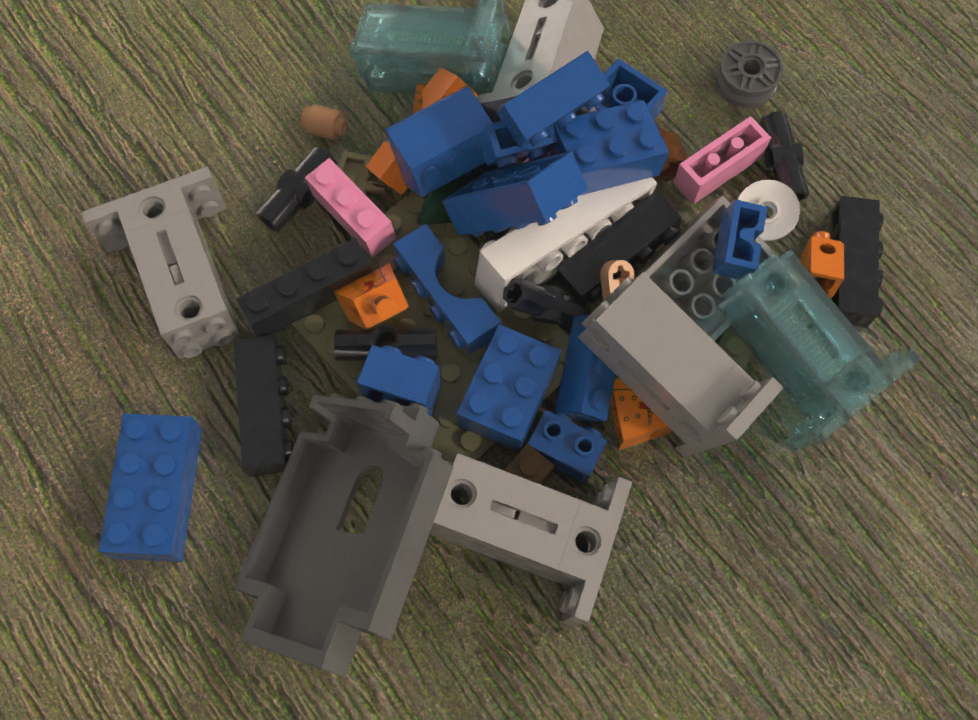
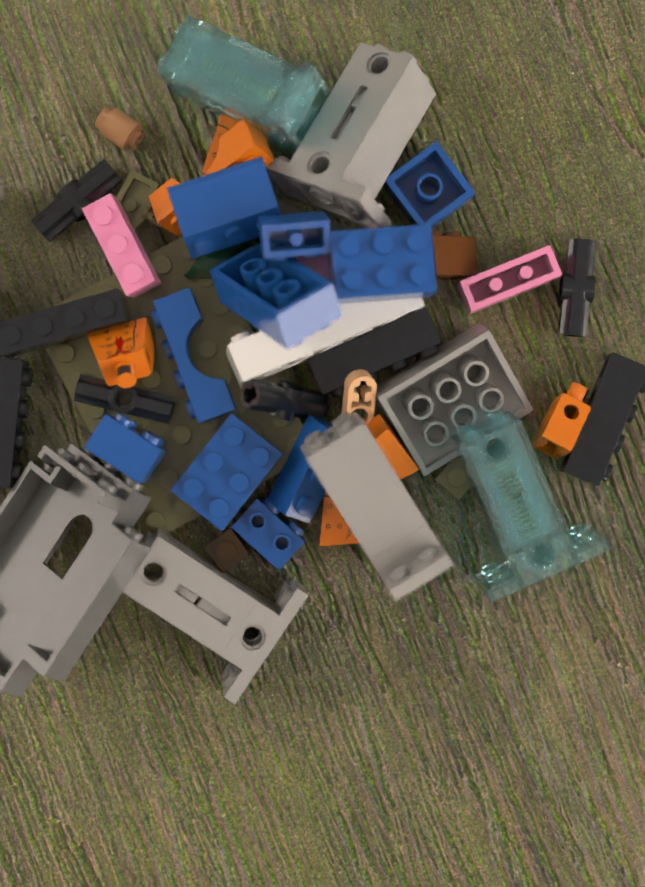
camera: 15 degrees right, 20 degrees up
blue brick [498,50,610,148] -> none
blue brick [712,199,768,281] -> none
dark grey wheel [716,40,784,108] -> none
white dish [738,180,800,241] -> none

